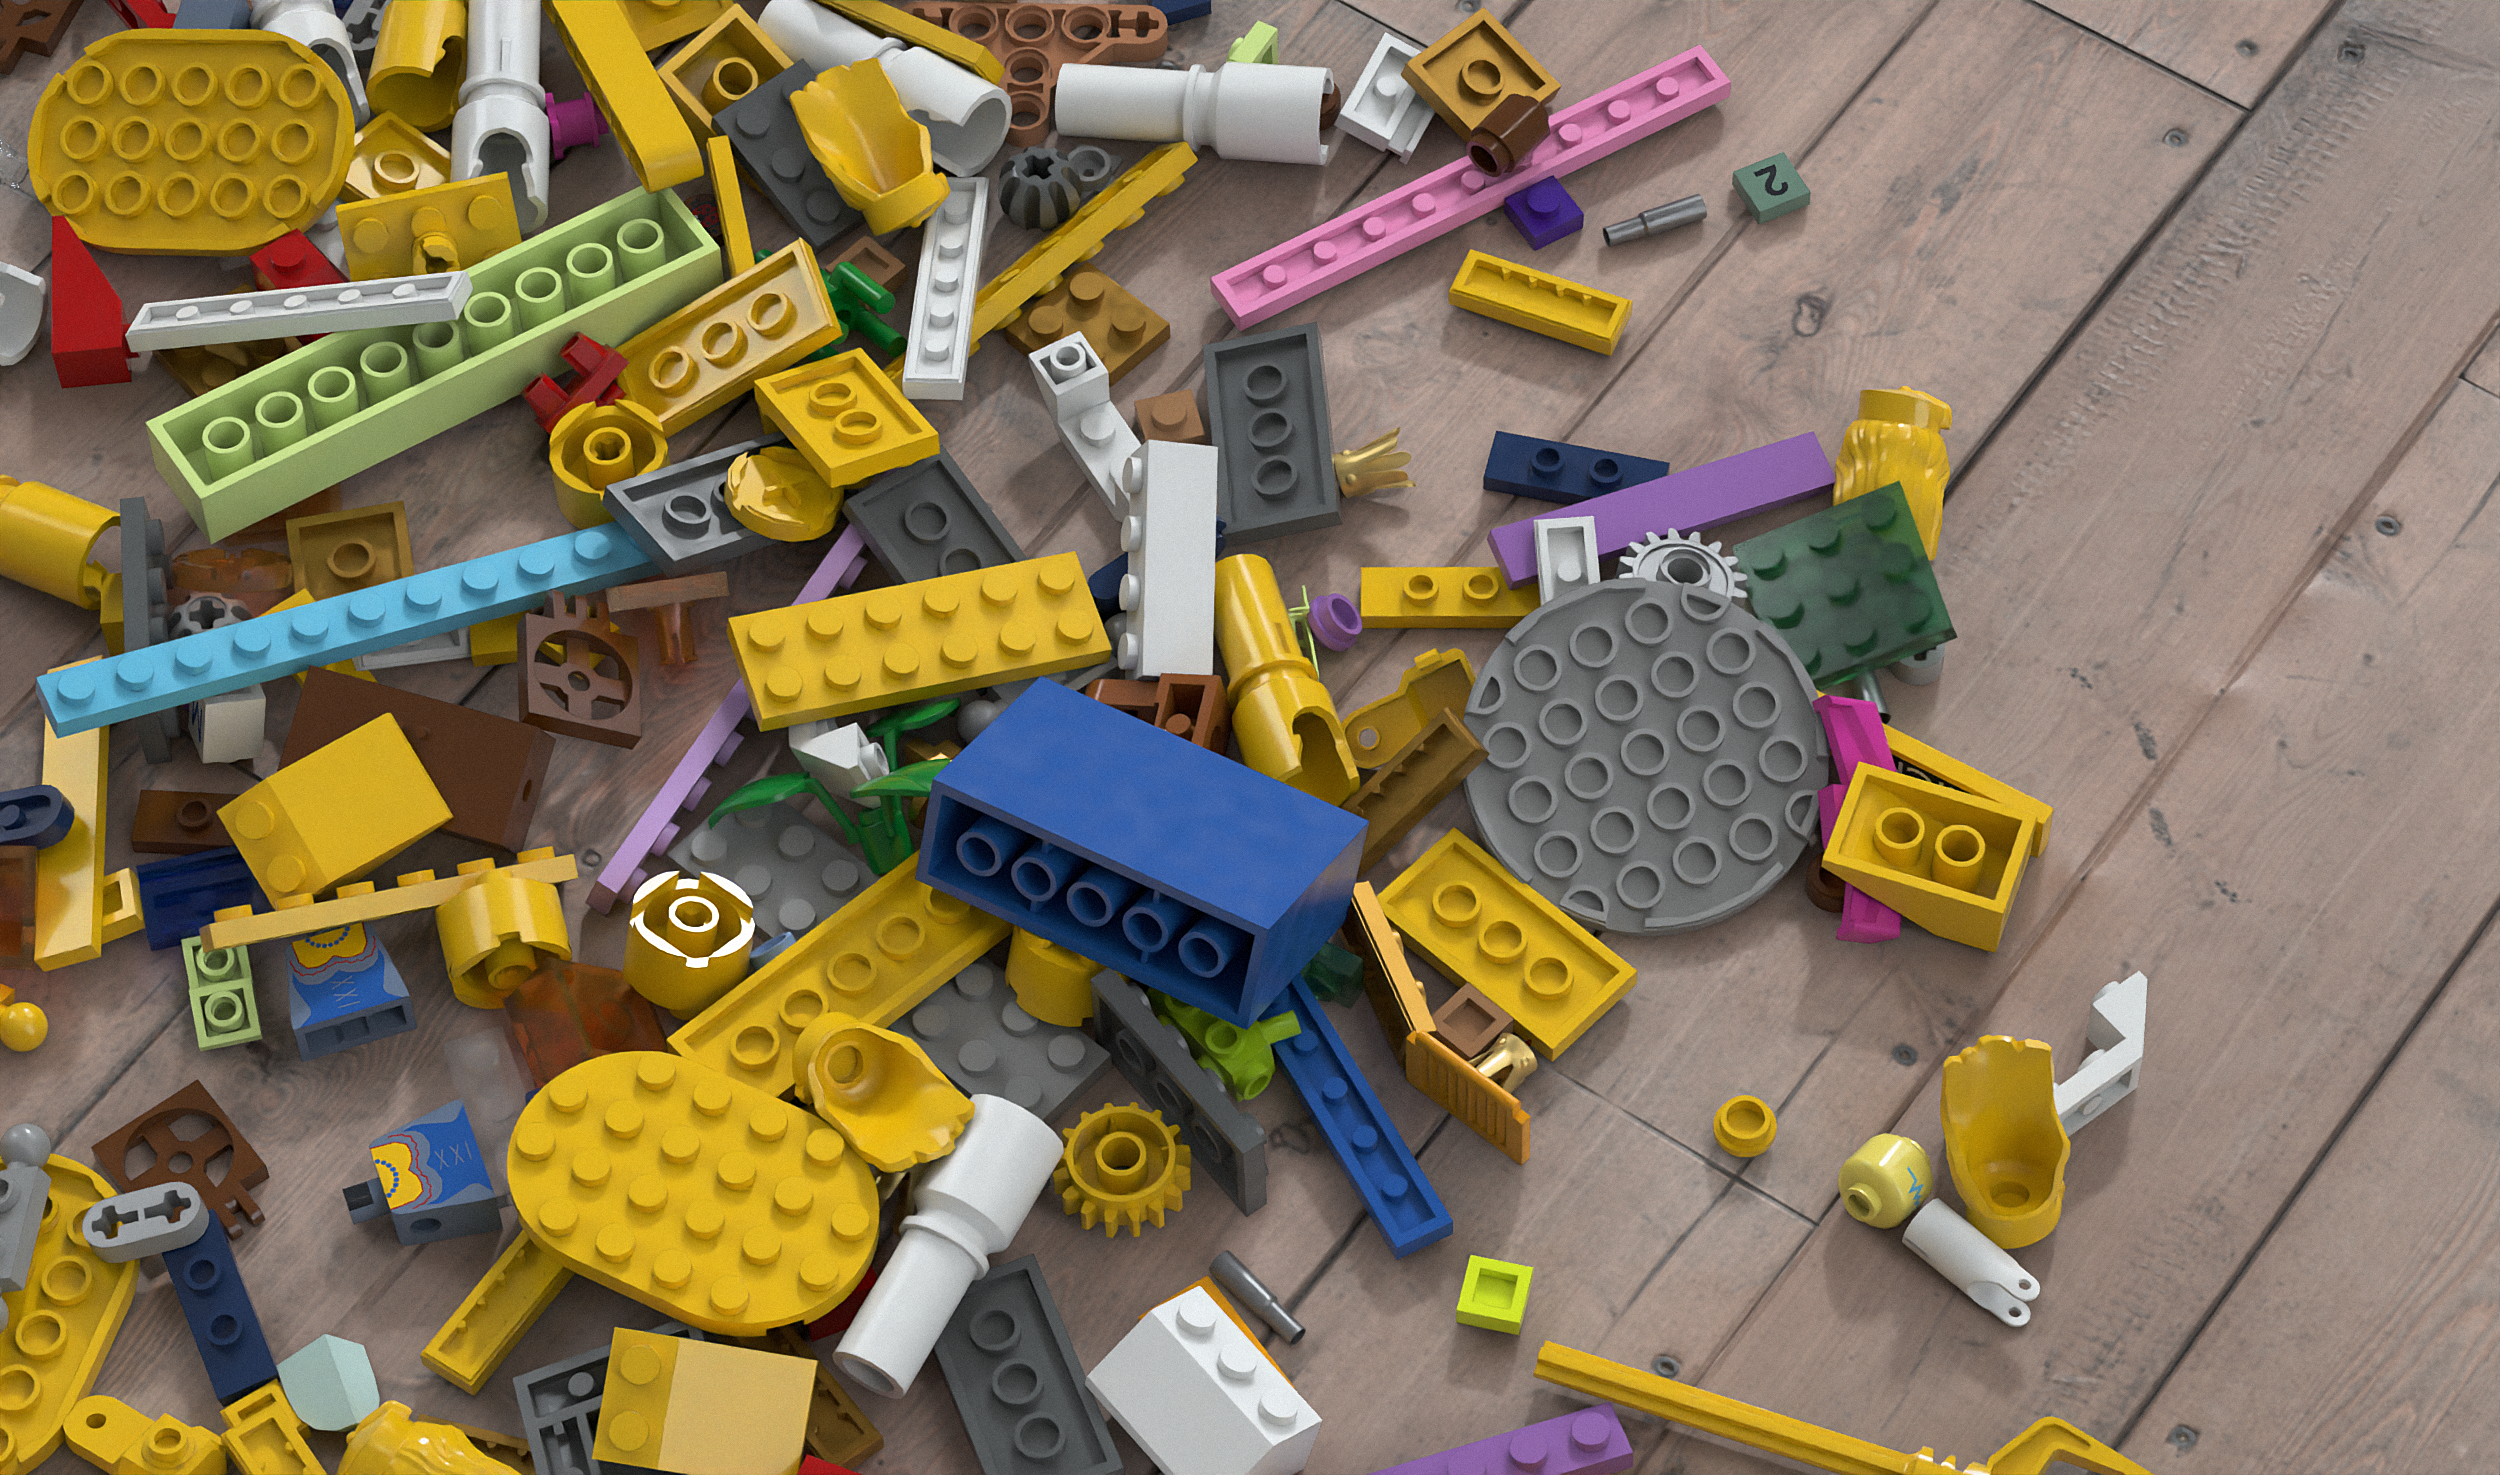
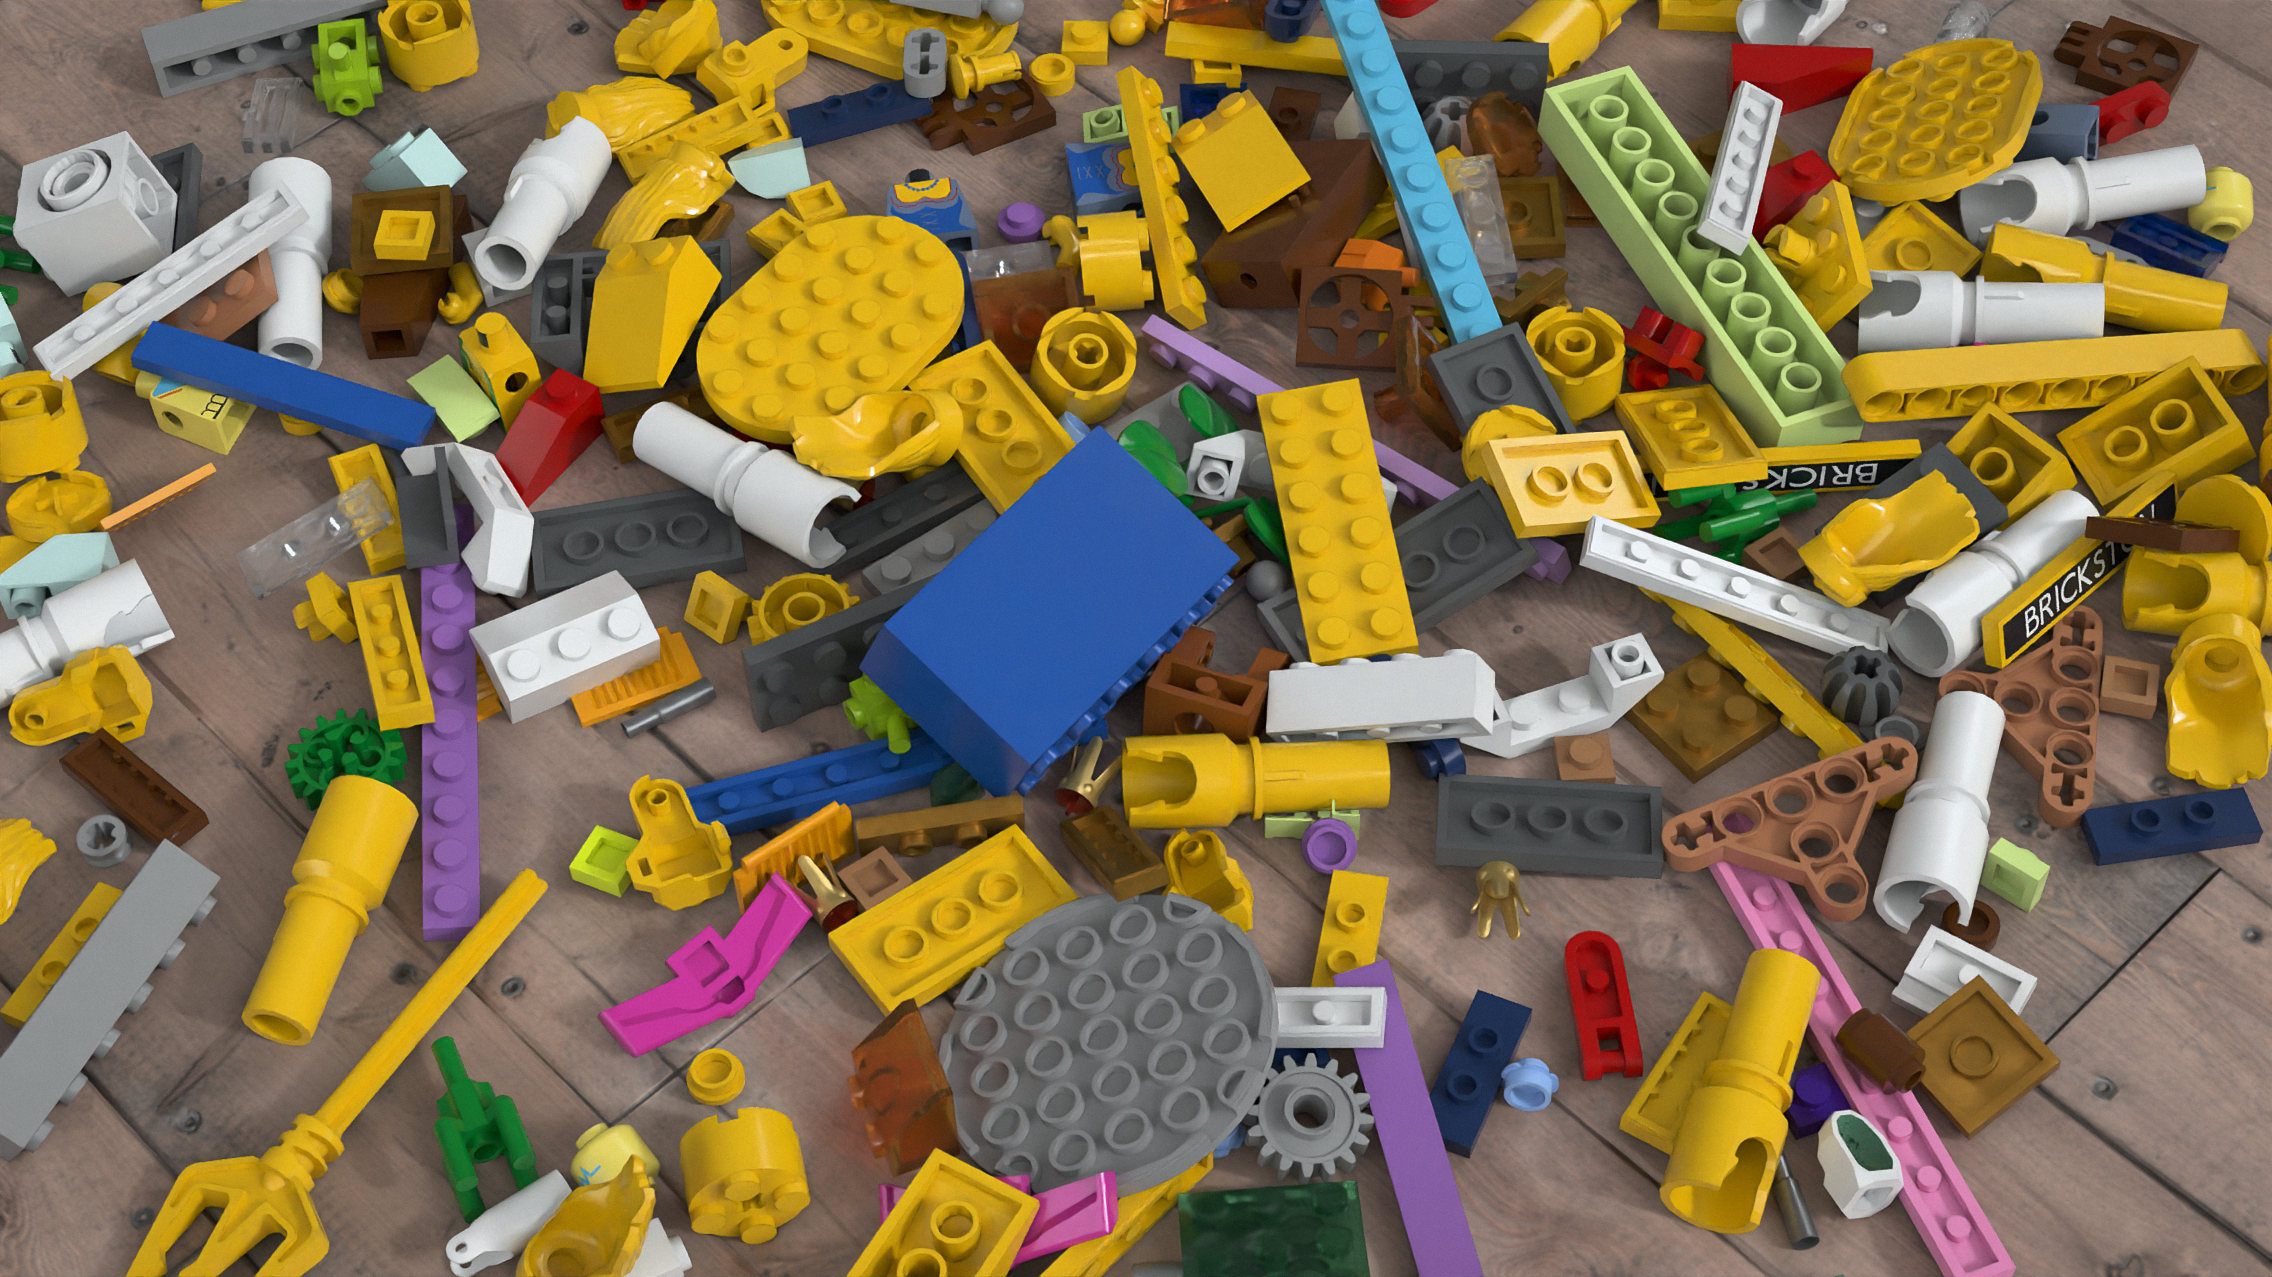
camera: 100 degrees right, 5 degrees down
none -> green plant [431,1036,539,1224]
none -> dark pink plate [598,871,813,1058]
none -> yellow piece [625,774,734,911]
none -> yellow brick [679,1107,810,1245]
none -> yellow tile [683,570,754,645]
none -> yellow tile [785,180,848,227]
none -> clear orange slope [846,998,960,1177]
none -> yellow pin [947,50,1022,101]
none -> medium lavender plate [998,202,1046,247]
none -> yellow tile [1029,53,1075,97]
none -> yellow arm [1042,215,1081,280]
none -> yellow plate [1061,20,1110,66]
none -> orange piece [1334,238,1422,311]
none -> clear plate [1444,154,1518,286]
none -> pearl gold hips [1492,267,1573,337]
none -> light blue plate [1501,1058,1559,1111]
none -> red plate [1563,930,1643,1081]
none -> yellow piece [1660,948,1821,1235]
none -> nougat beam [1661,736,1918,922]
none -> white rock [1817,1110,1904,1219]

